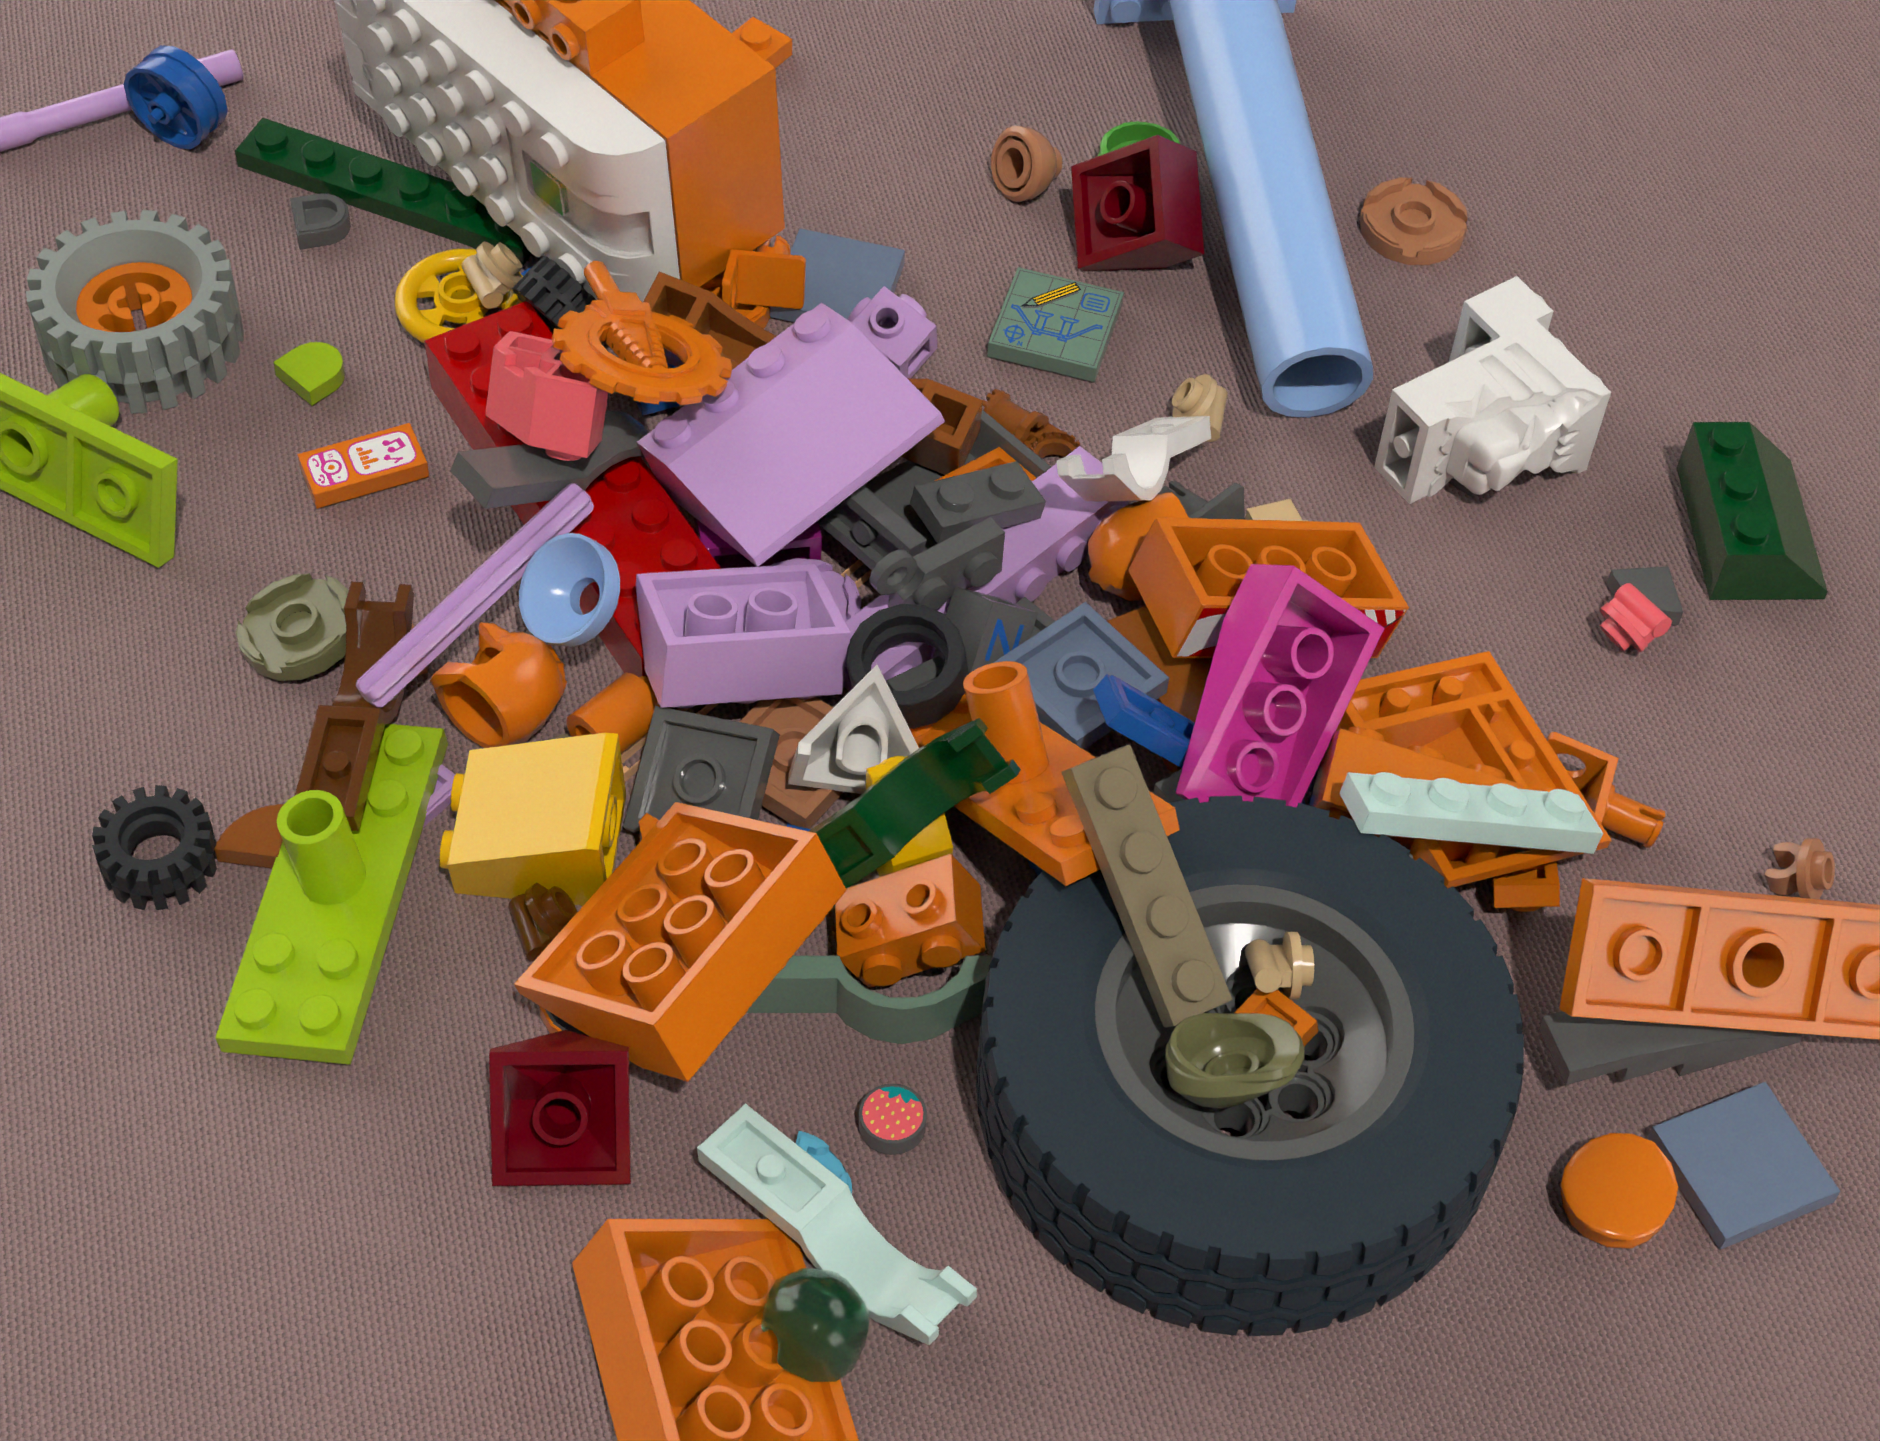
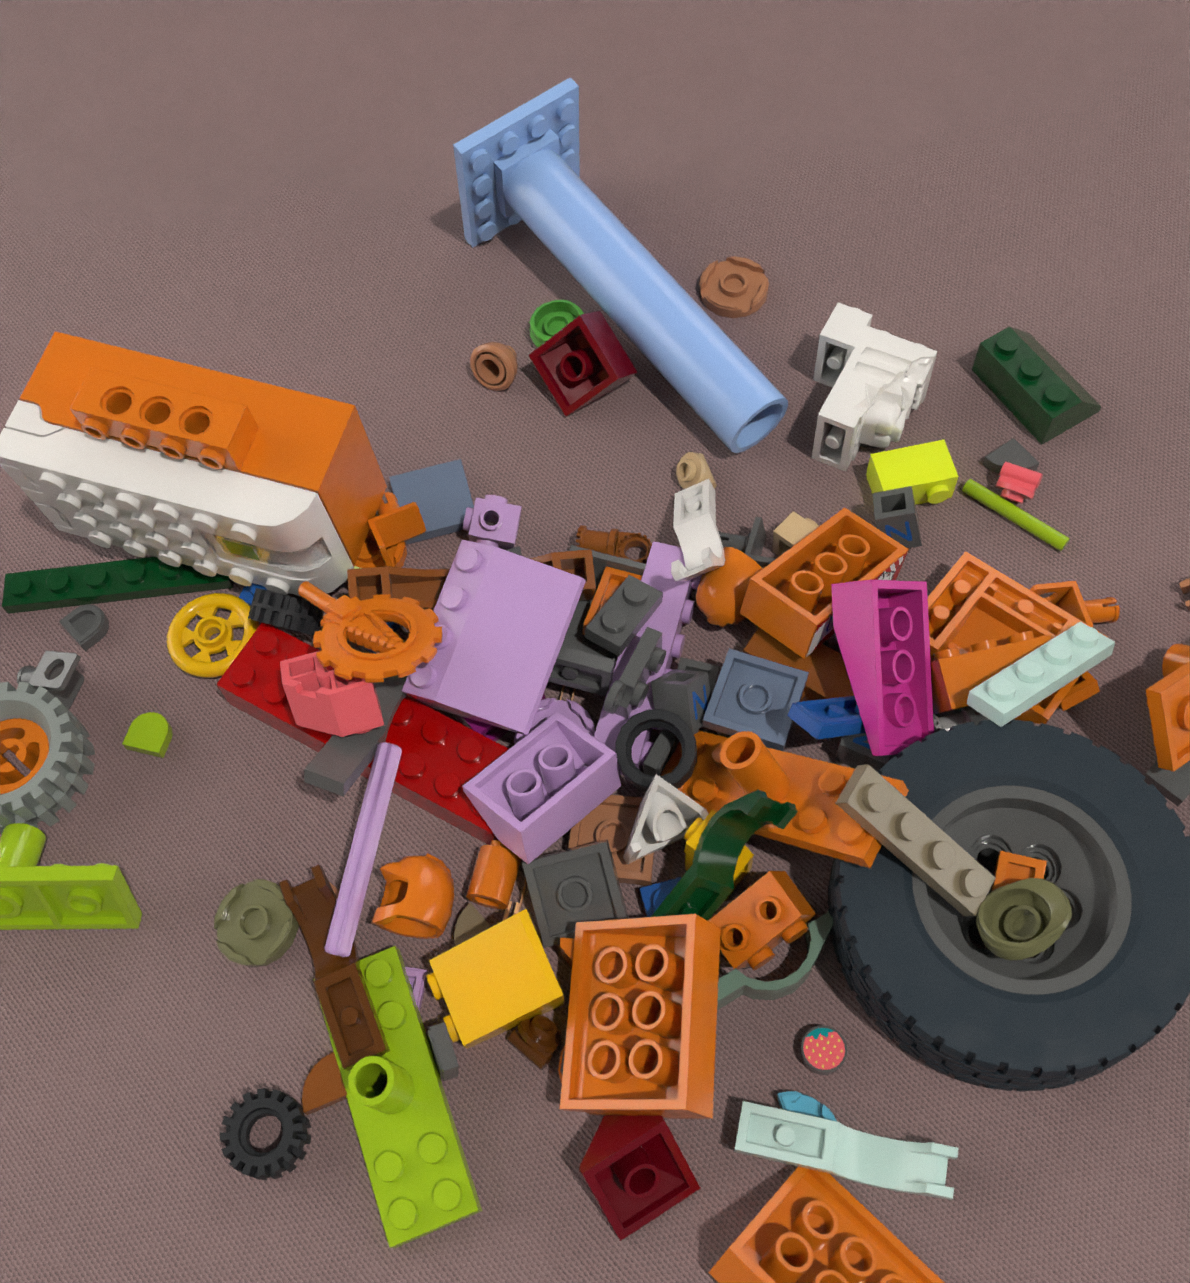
camera: 20 degrees left, 10 degrees up
tile [297,423,429,509] -> none
tan plate [462,242,522,309] -> none
light blue piece [519,533,620,647] -> none
orange plate [732,17,792,68] -> none
clear green hair [761,1268,869,1382] -> none
sand green tile [987,267,1124,382] -> none
tan plate [1245,932,1314,1000] -> none
none -> dark grey bracket [17,651,85,710]
none -> dark grey tile [428,1022,459,1082]
none -> neon yellow brick [866,439,959,505]
none -> dark grey brick [872,486,922,548]
none -> lime bar [962,478,1070,551]

